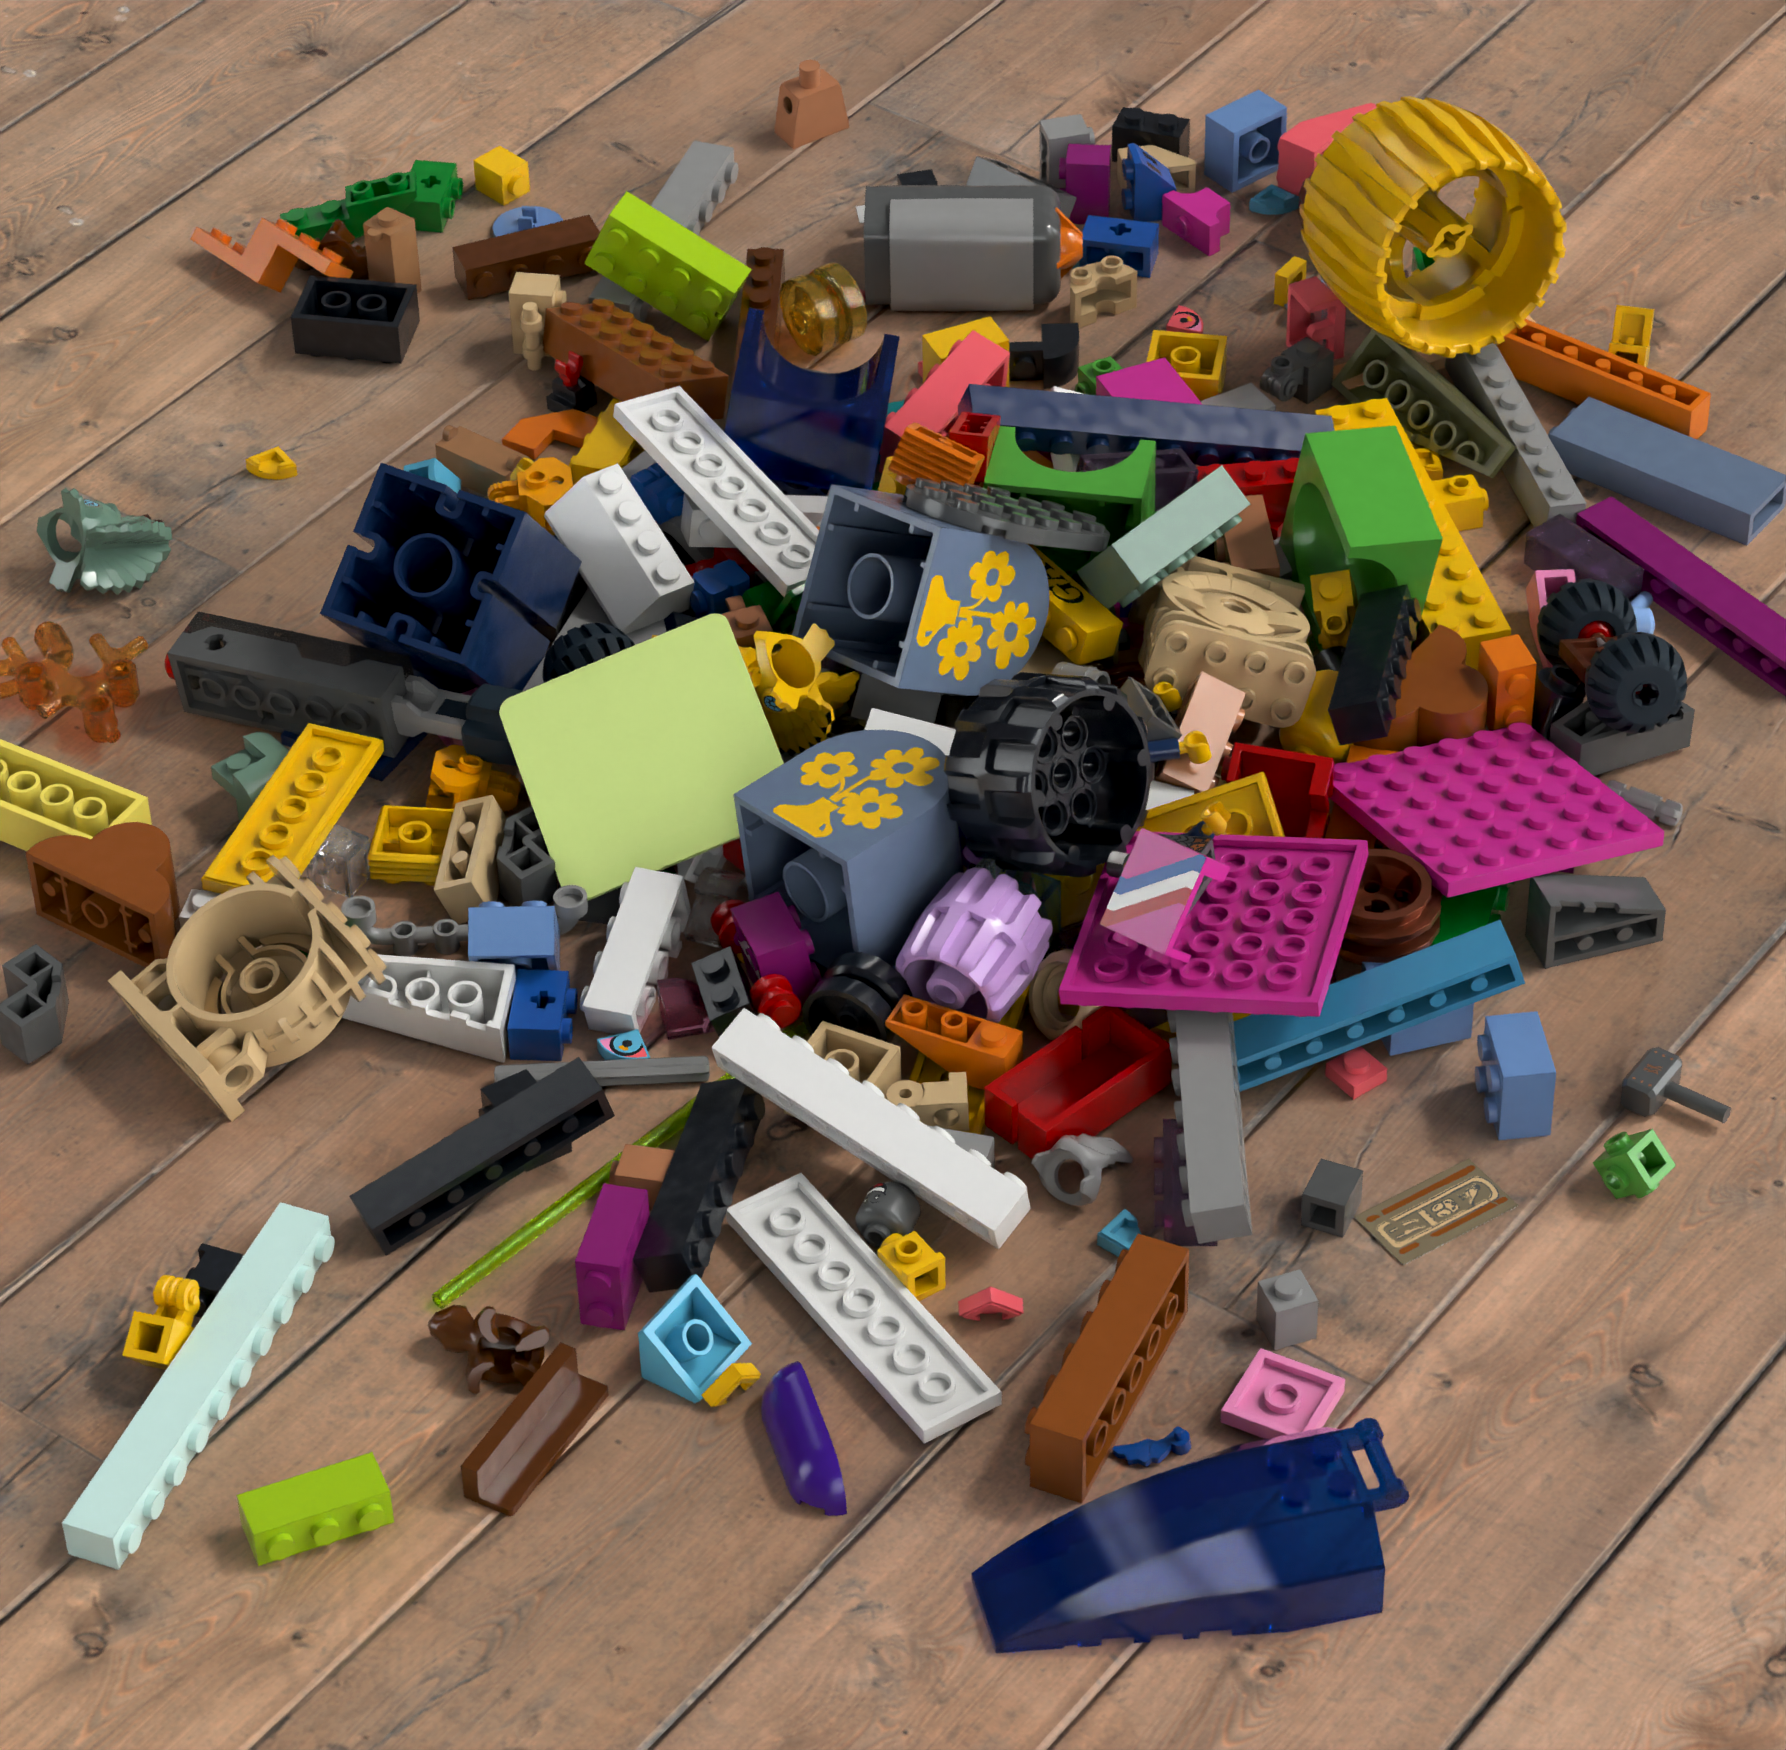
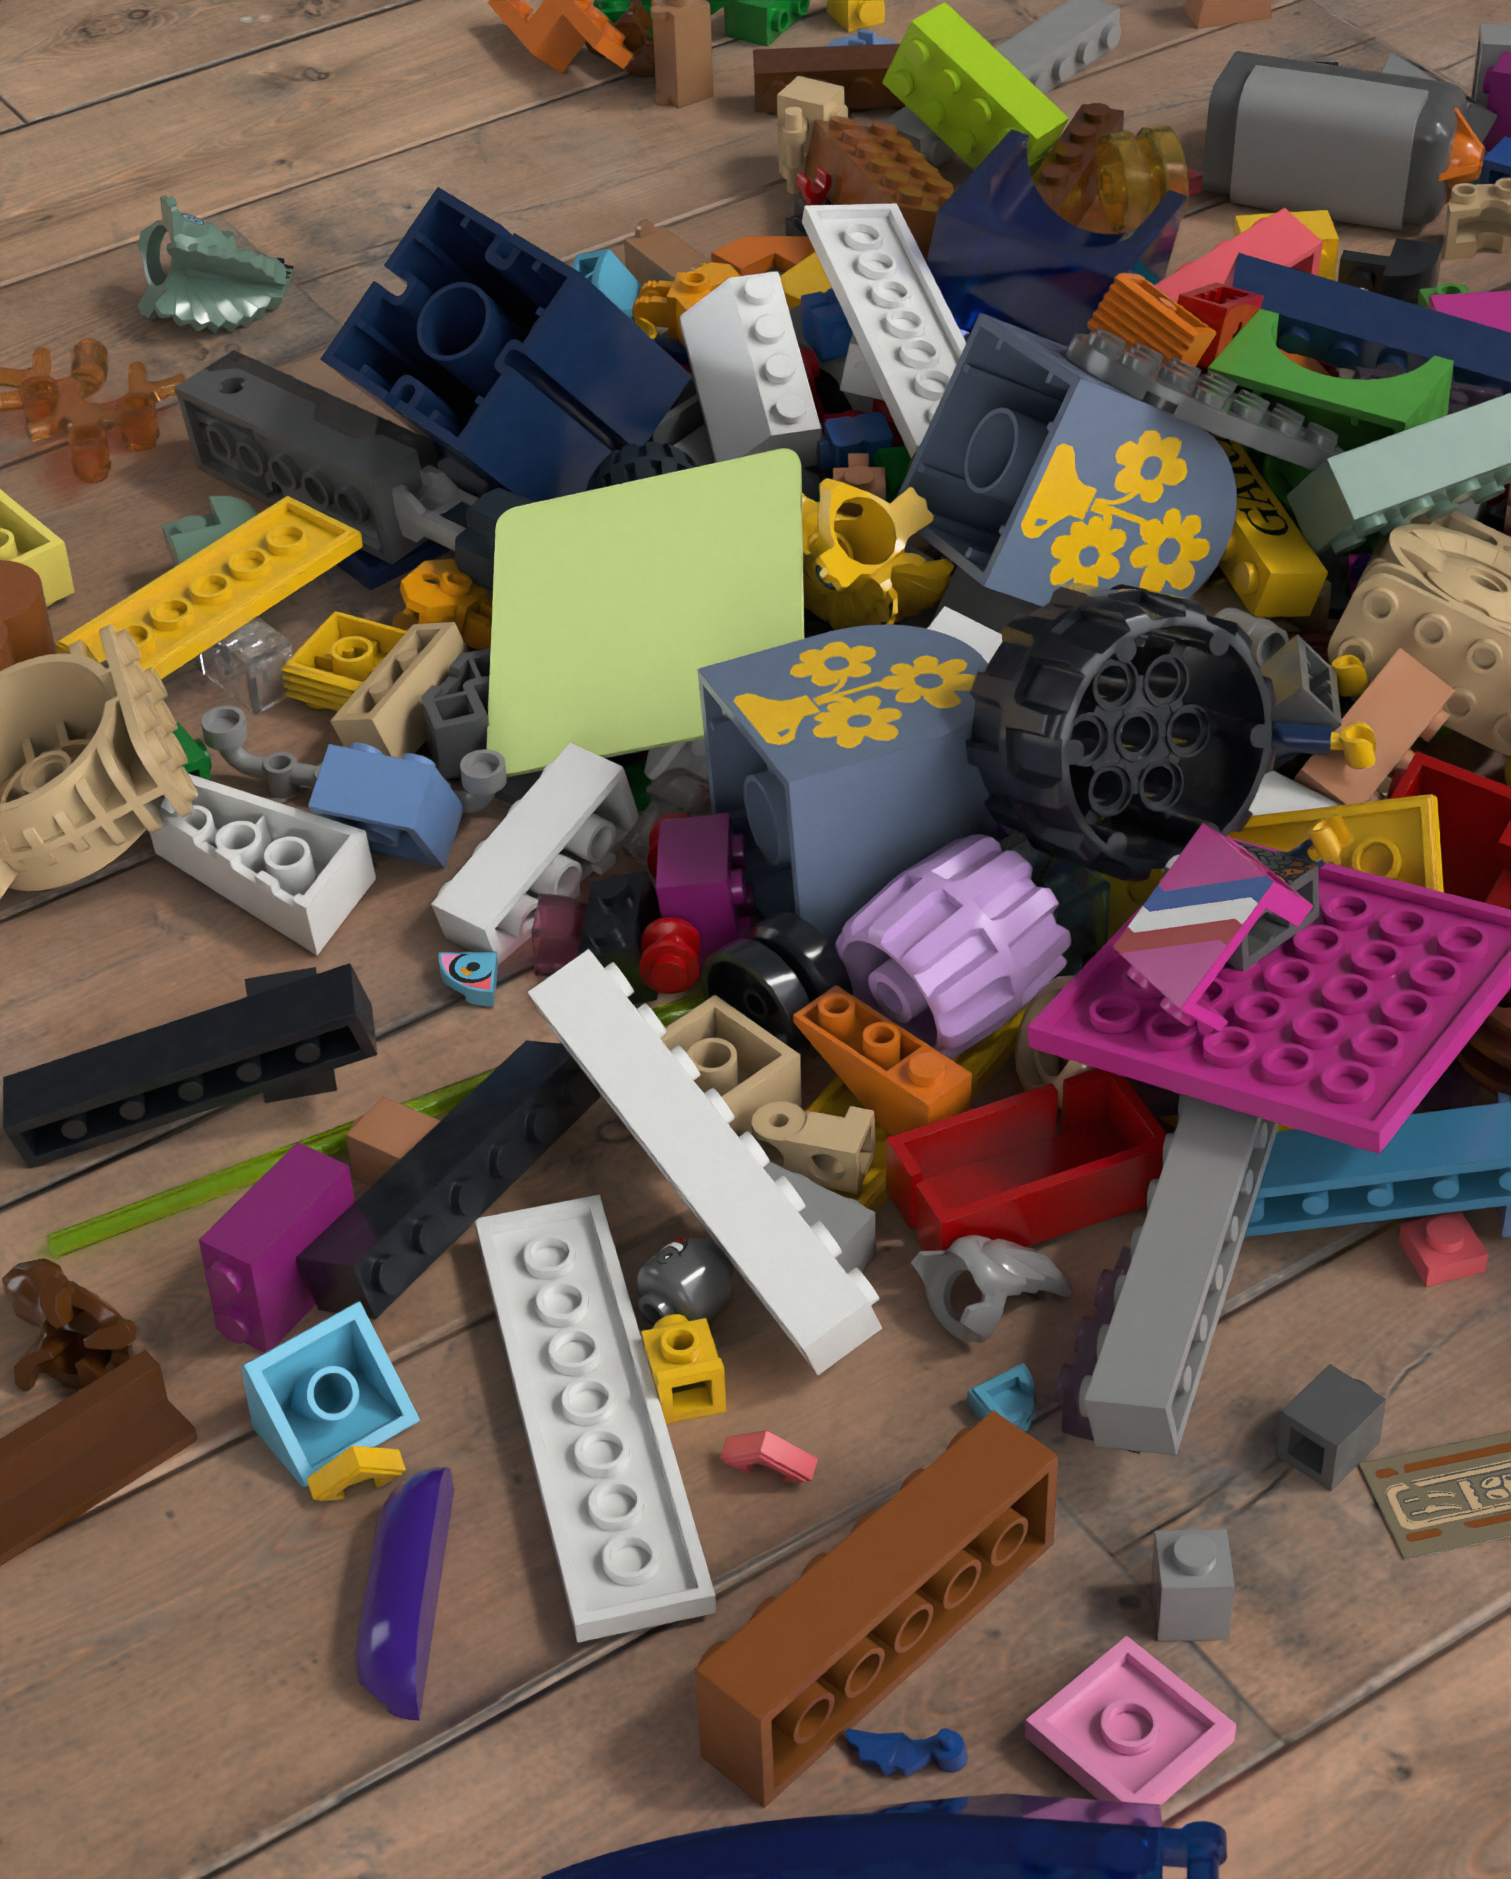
camera: 20 degrees right, 0 degrees up
black brick [291,275,420,363] -> none
light grey axle [494,1056,710,1086] -> none
blue brick [507,969,578,1061] -> none

